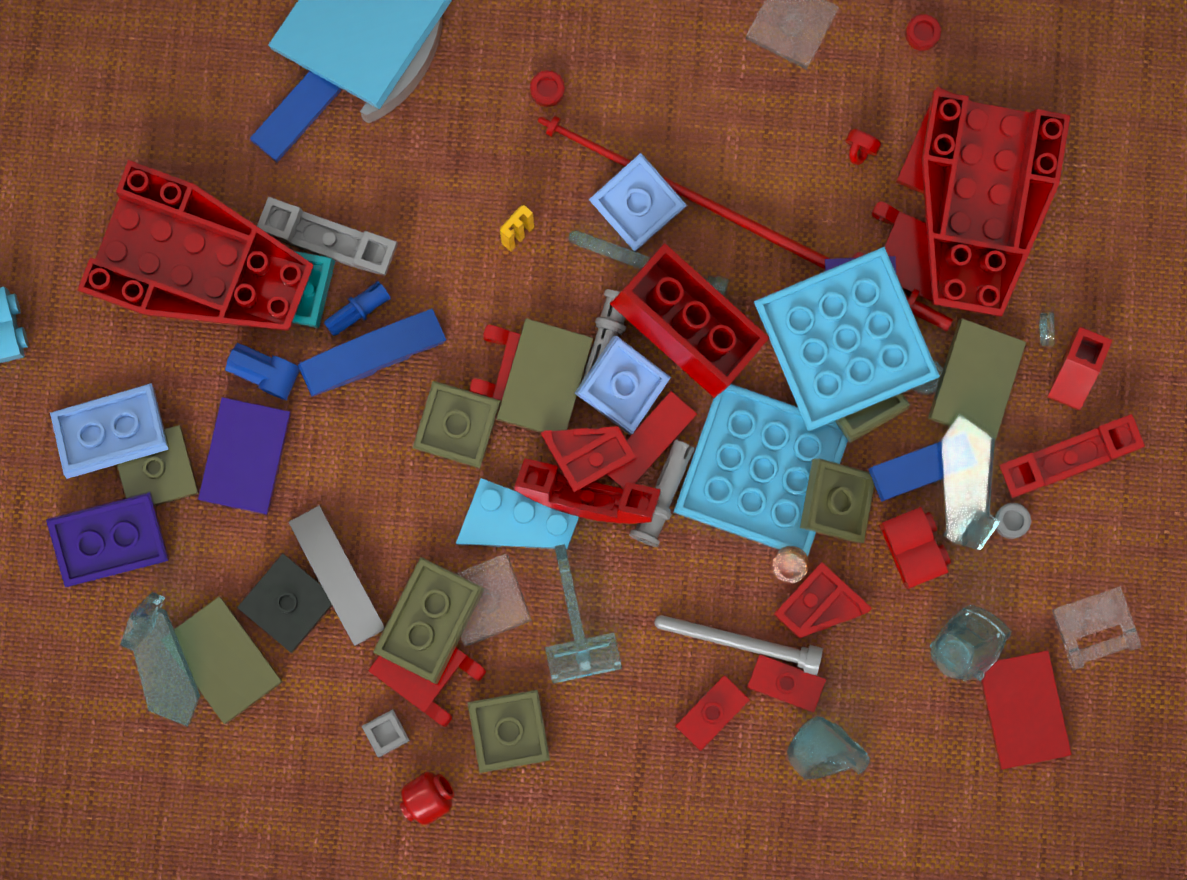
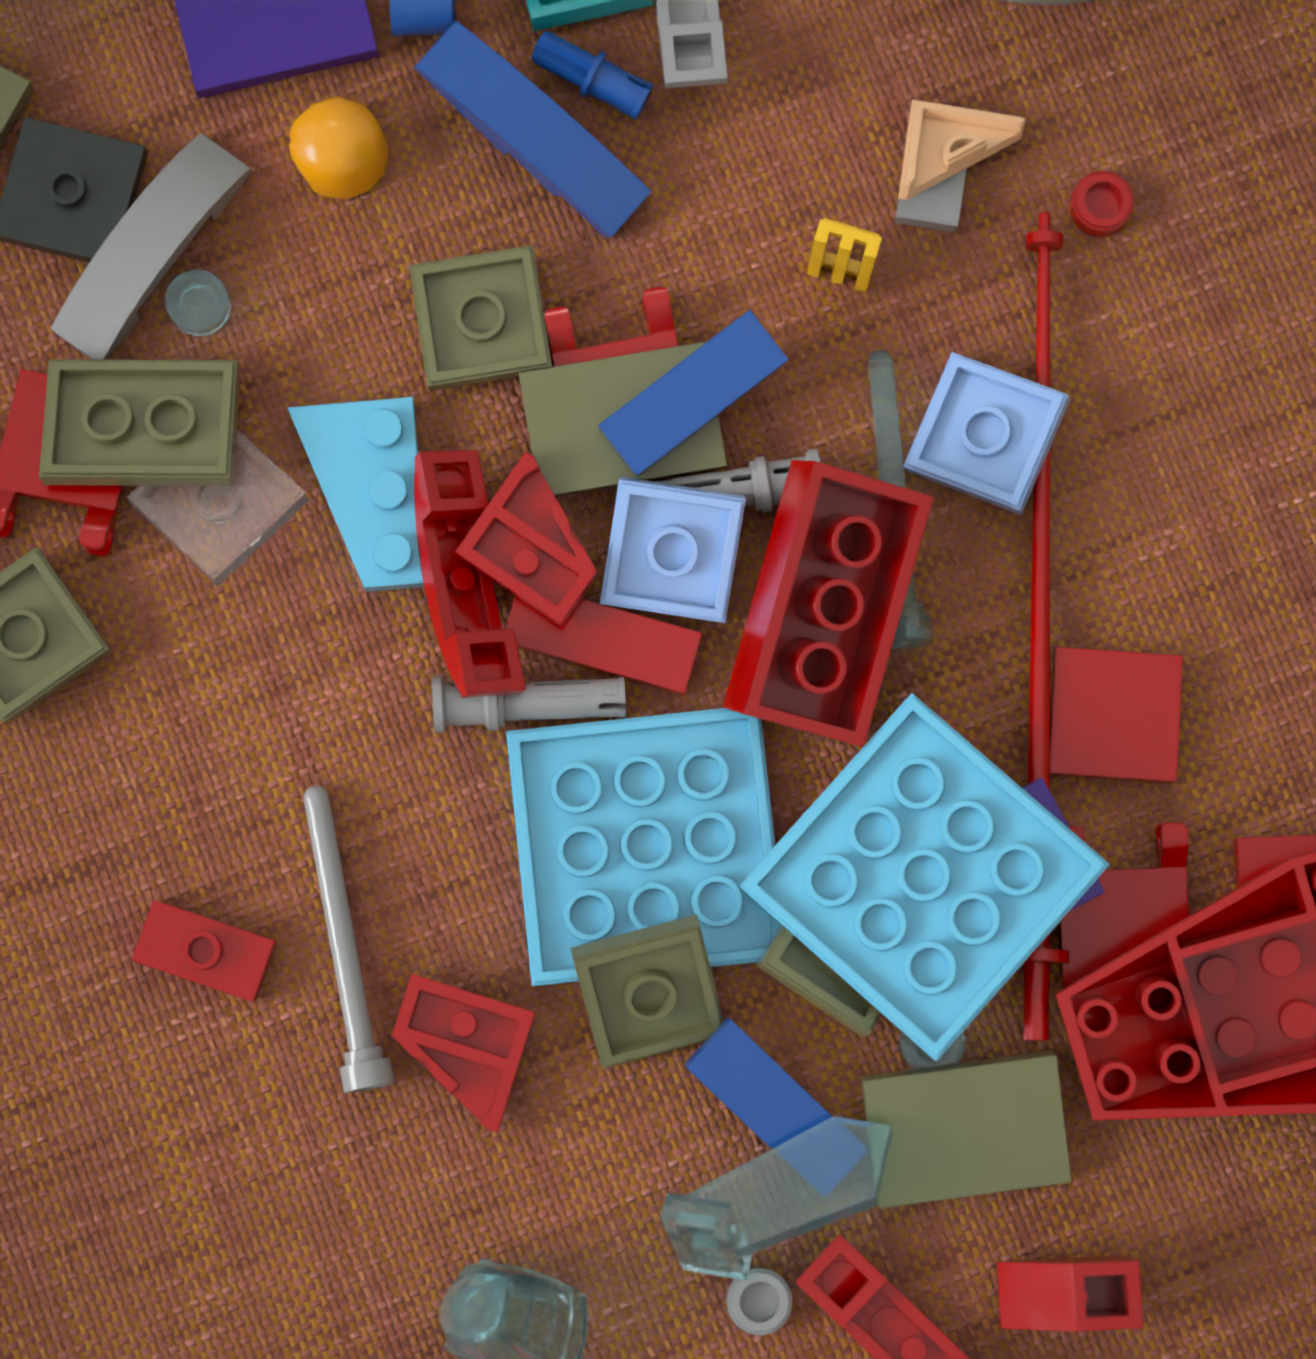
camera: 60 degrees right, 0 degrees up
clear light blue piece [545,544,622,684] -> none
red plate [747,654,826,713] -> none
clear orange tile [772,546,809,583] -> none
clear light blue helmet [787,715,870,780] -> none
red tile [845,129,882,165] -> none
red brick [879,507,951,590] -> none
clear light blue tile [1039,311,1055,347] -> none
none -> clear light blue tile [165,270,231,336]
none -> light orange hair [288,96,389,200]
none -> blue tile [598,309,789,477]
none -> light grey tile [894,168,967,233]
none -> light nougat tile [898,99,1025,200]
none -> red tile [1050,647,1183,784]

